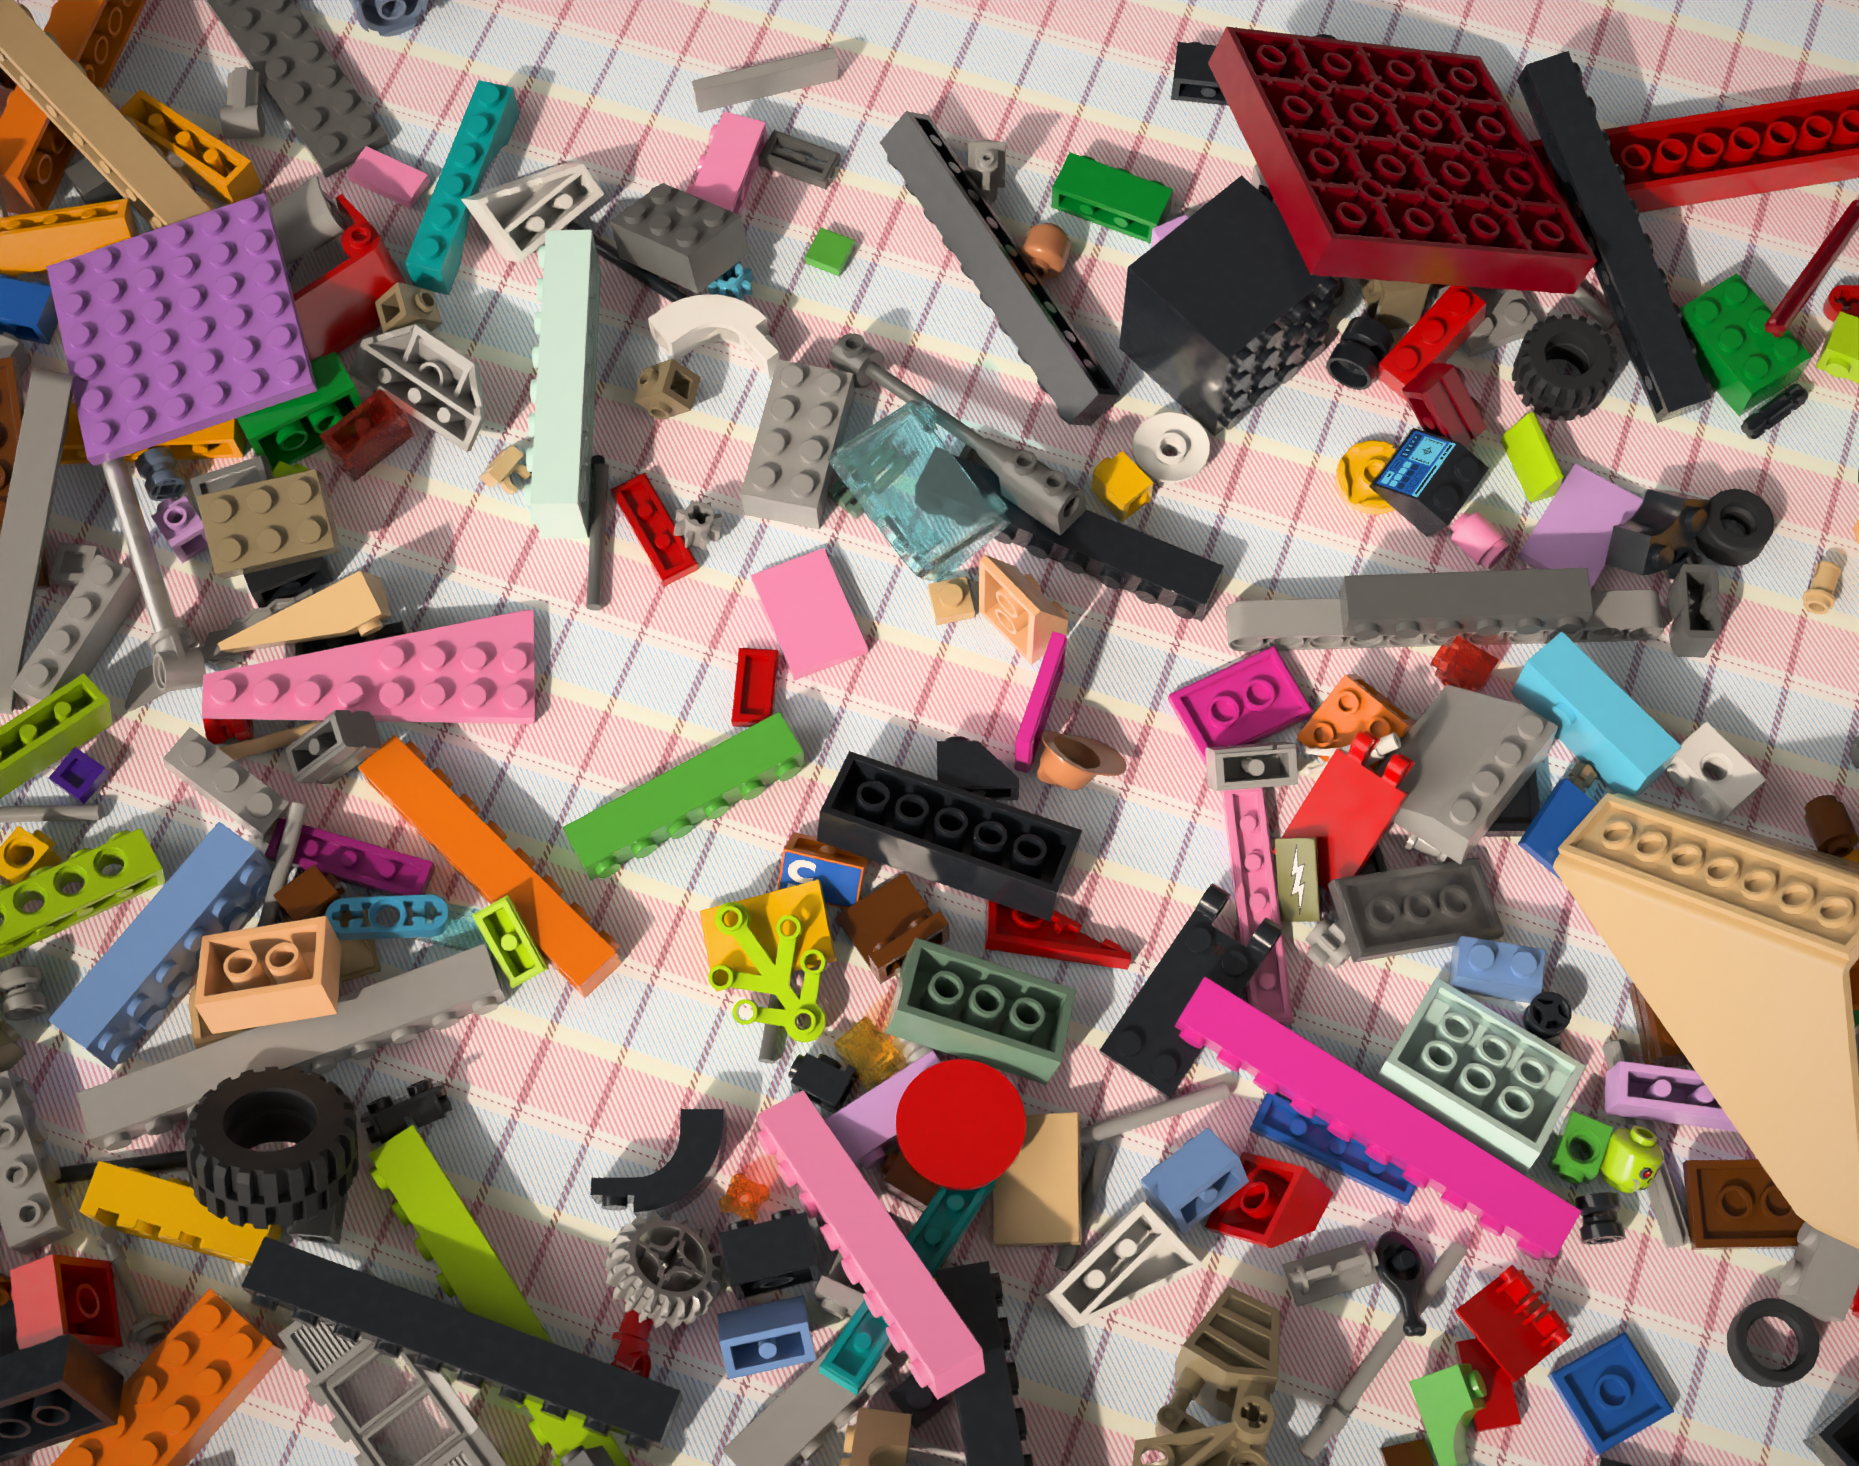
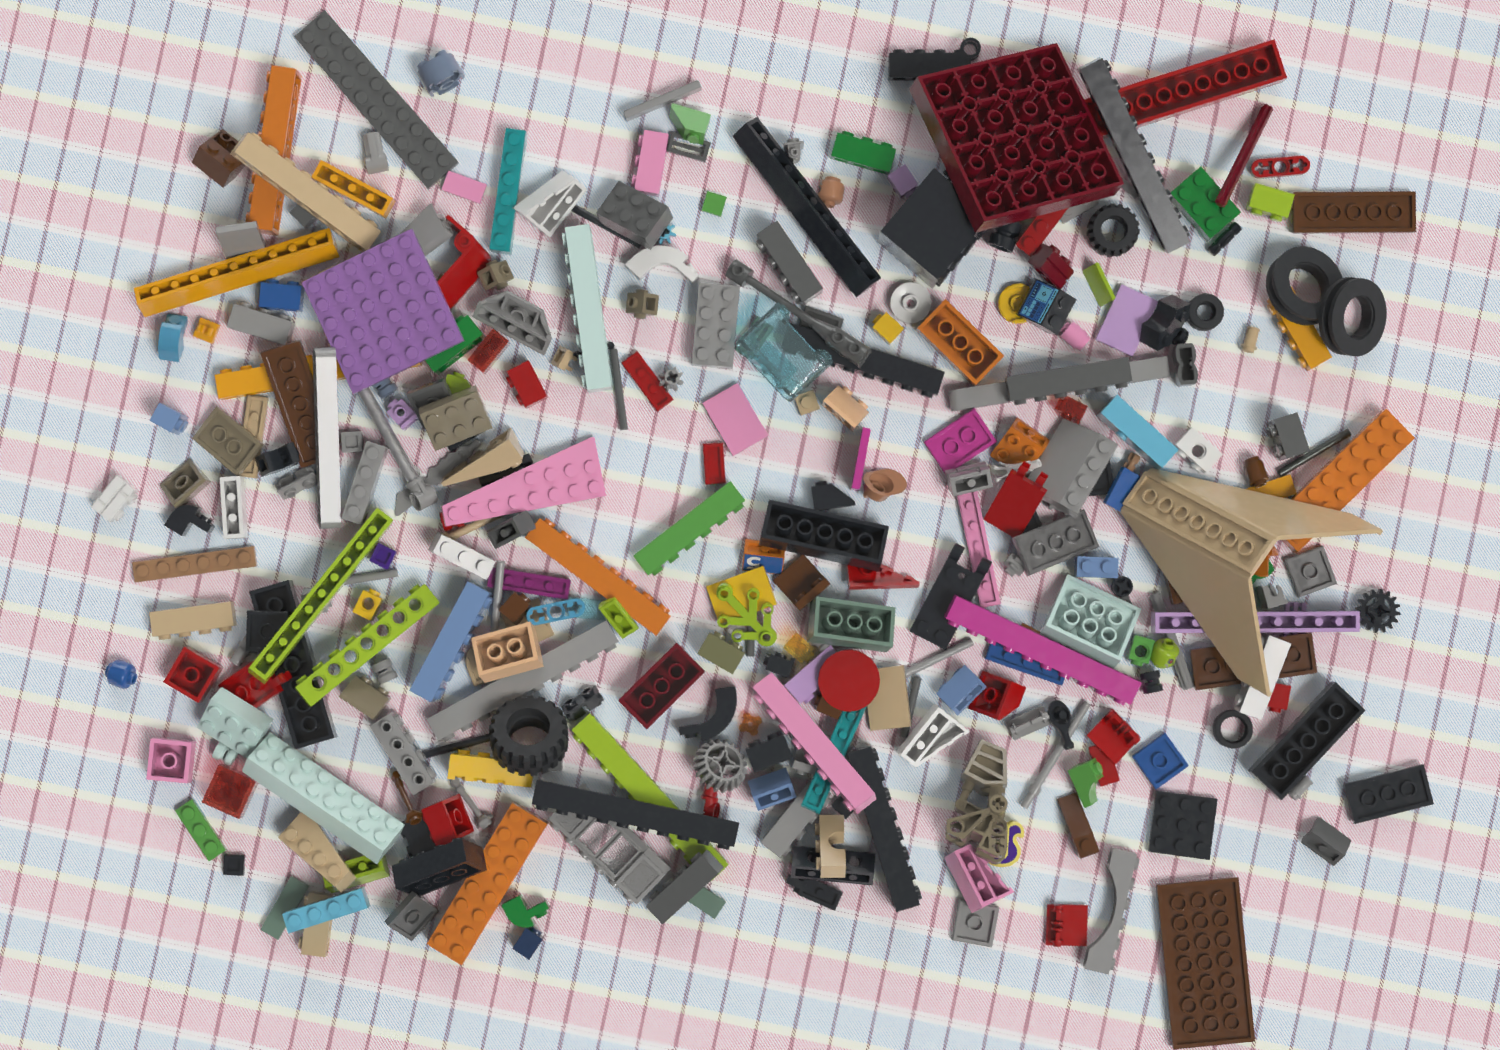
camera: 10 degrees left, 20 degrees up
slope [1275,837,1322,922] -> none
none -> red brick [506,360,549,409]
none -> dark red brick [618,642,706,729]
none -> bright green slope [669,103,711,145]
none -> olive brick [697,631,745,674]
none -> dark grey brick [756,221,823,306]
none -> orange brick [916,299,1004,387]

